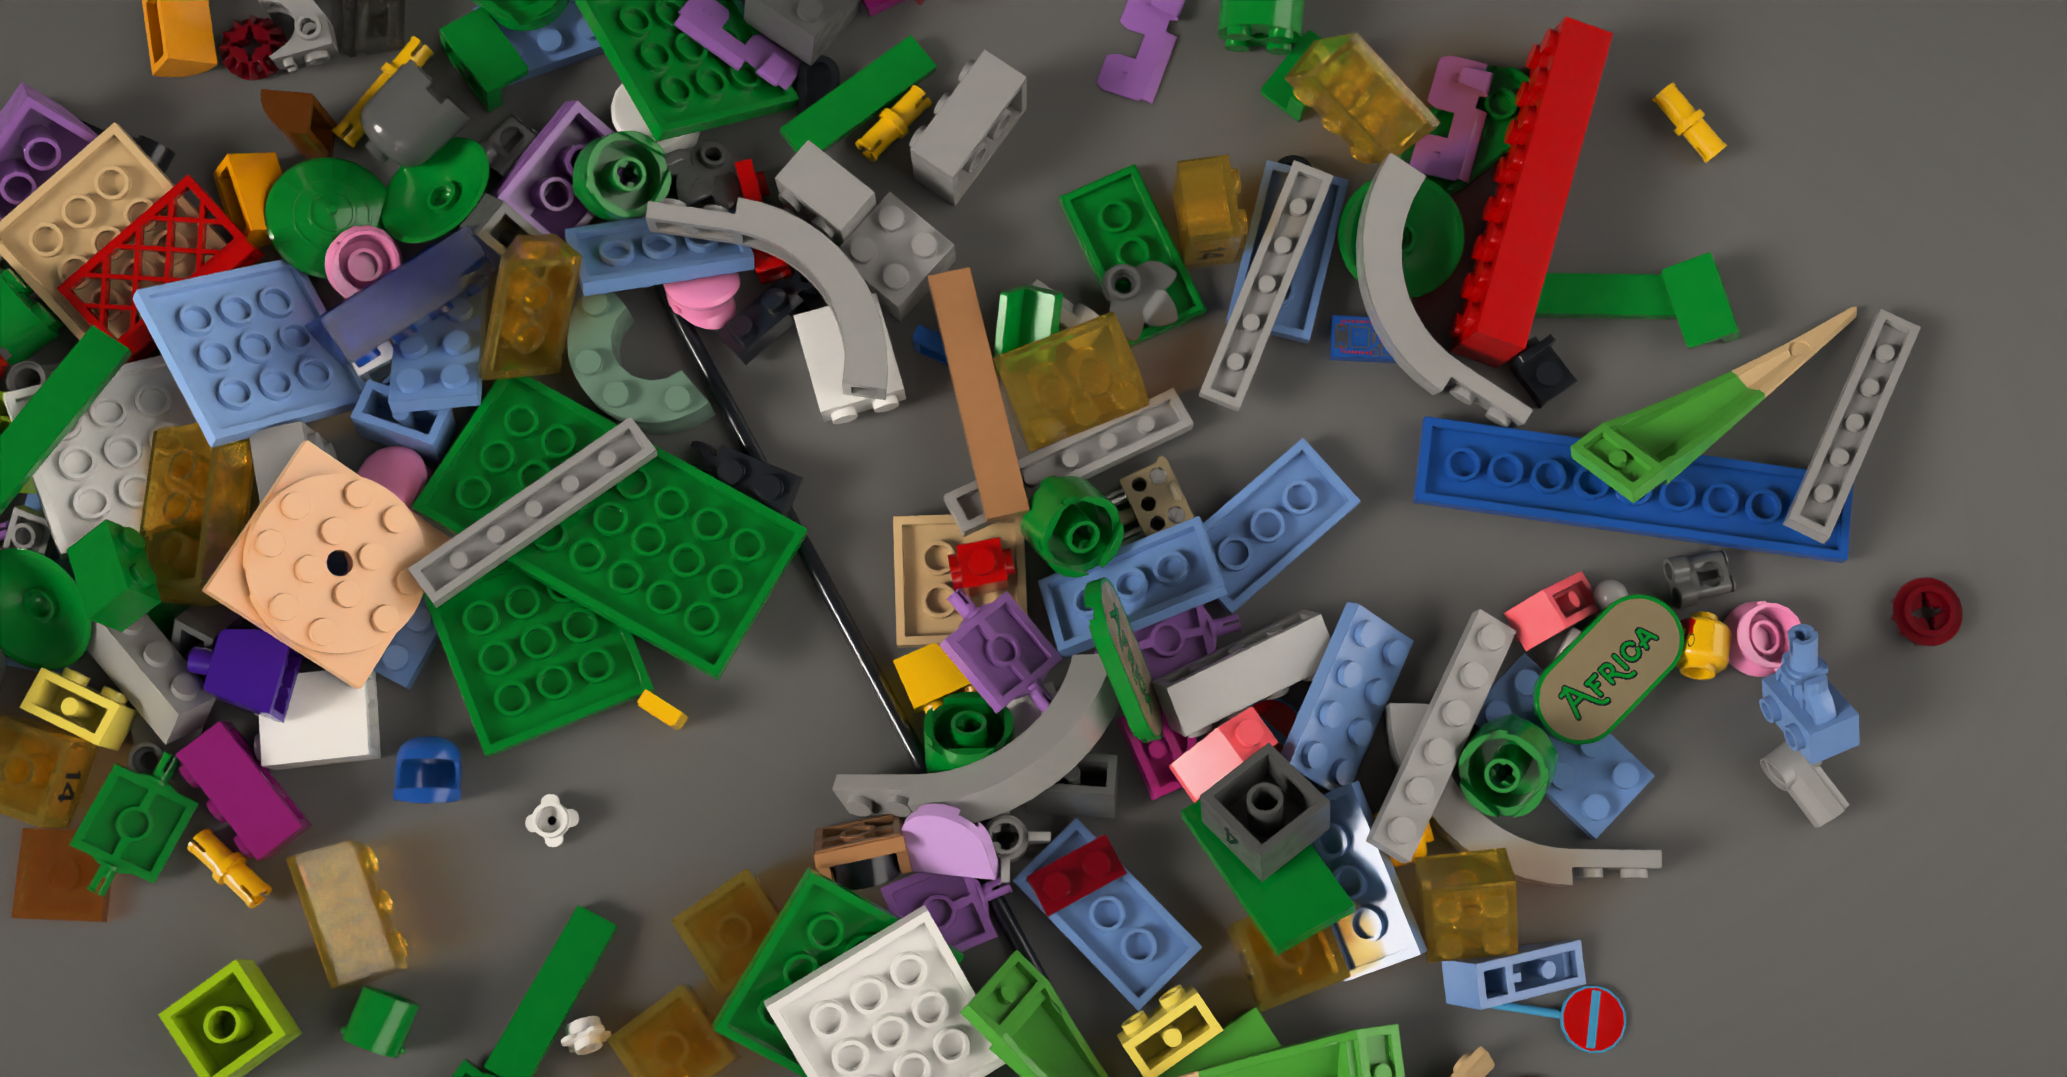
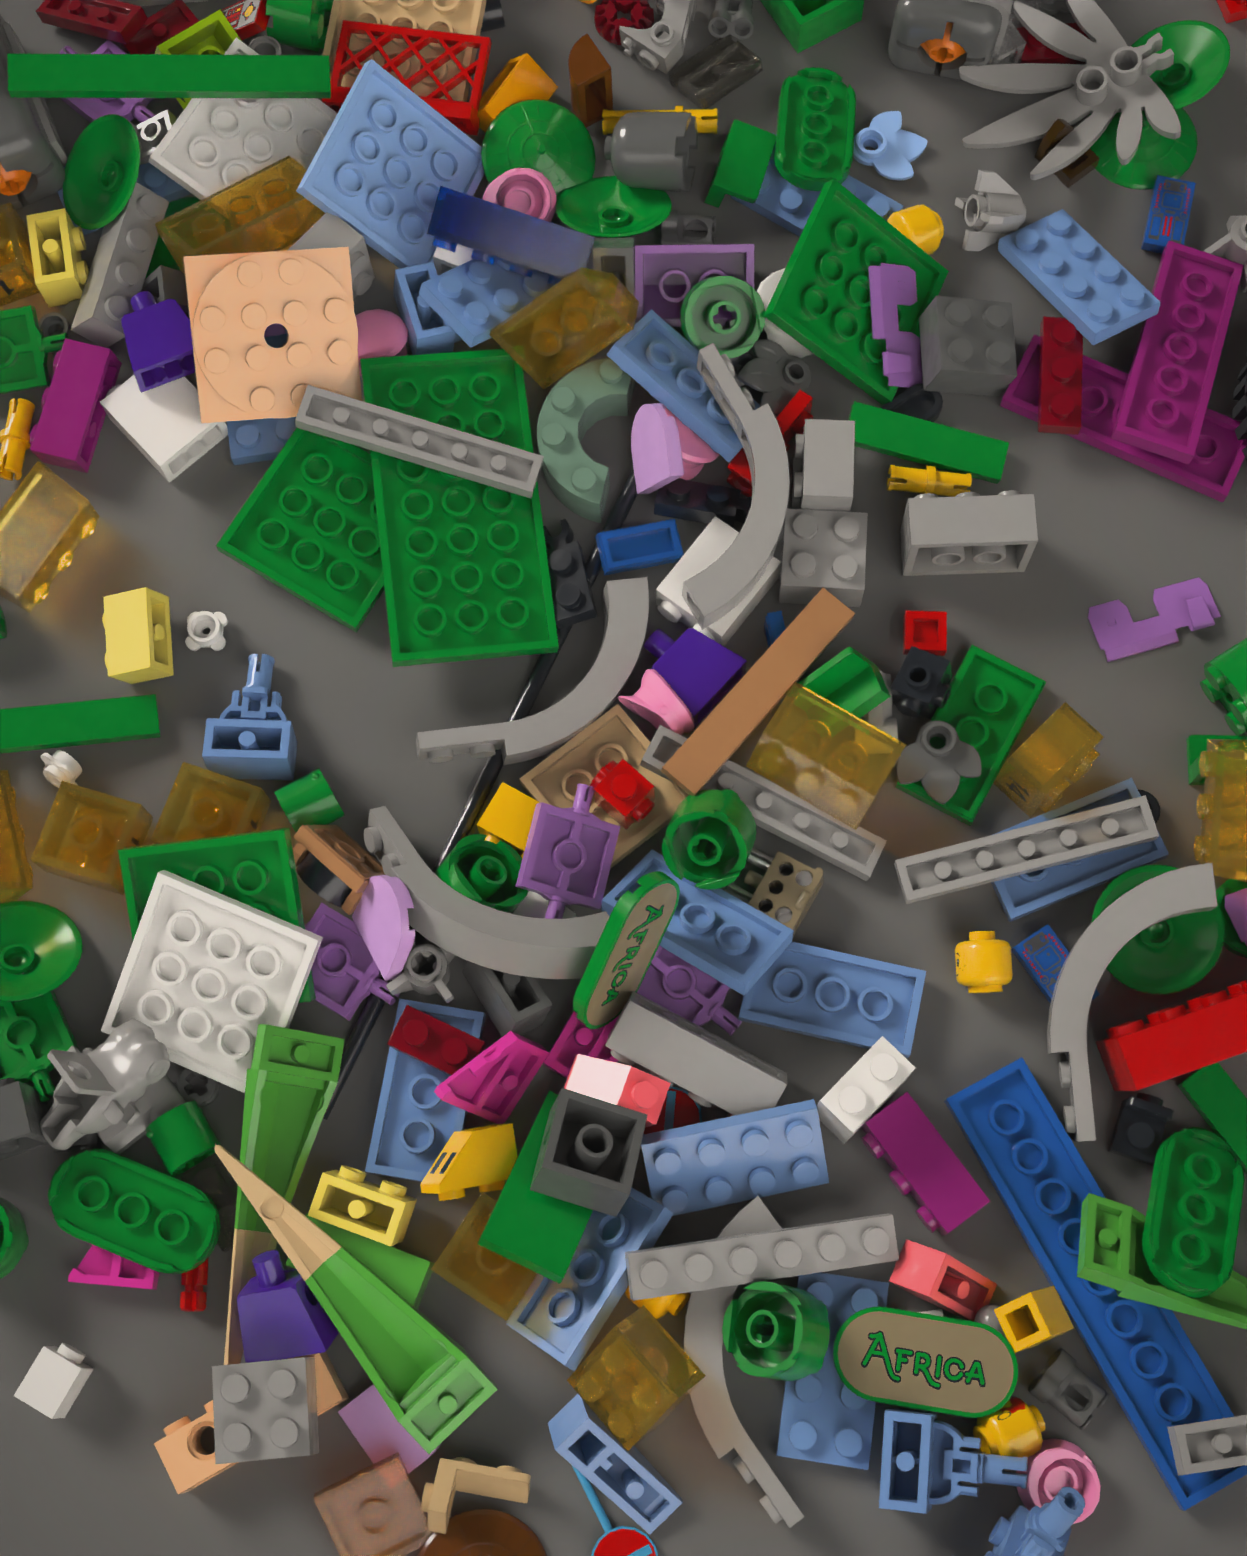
camera: 60 degrees right, 5 degrees down
green brick [67,519,162,632] -> none
blue helmet [393,736,462,804] -> none
yellow tile [637,689,689,730] -> none
none -> light yellow brick [102,587,174,684]
none -> medium blue brick [202,654,297,781]
none -> green piece [274,768,345,832]
none -> light grey arch [416,577,649,765]
none -> yellow slope [420,1124,518,1201]
none -> dark pink wing [434,1031,549,1124]
none -> blue tile [595,519,684,576]
none -> bright pink piece [618,669,694,735]
none -> lavender tile [631,403,684,494]
none -> dark purple torso [644,628,747,728]
none -> white brick [817,1036,916,1144]
none -> magenta brick [861,1092,991,1236]
none -> medium blue brick [879,1408,1028,1514]
none -> black brick [890,646,952,719]
none -> red plate [903,610,947,656]
none -> yellow head [955,931,1013,993]
none -> yellow brick [994,1285,1074,1353]
none -> green tile [1142,1127,1245,1298]

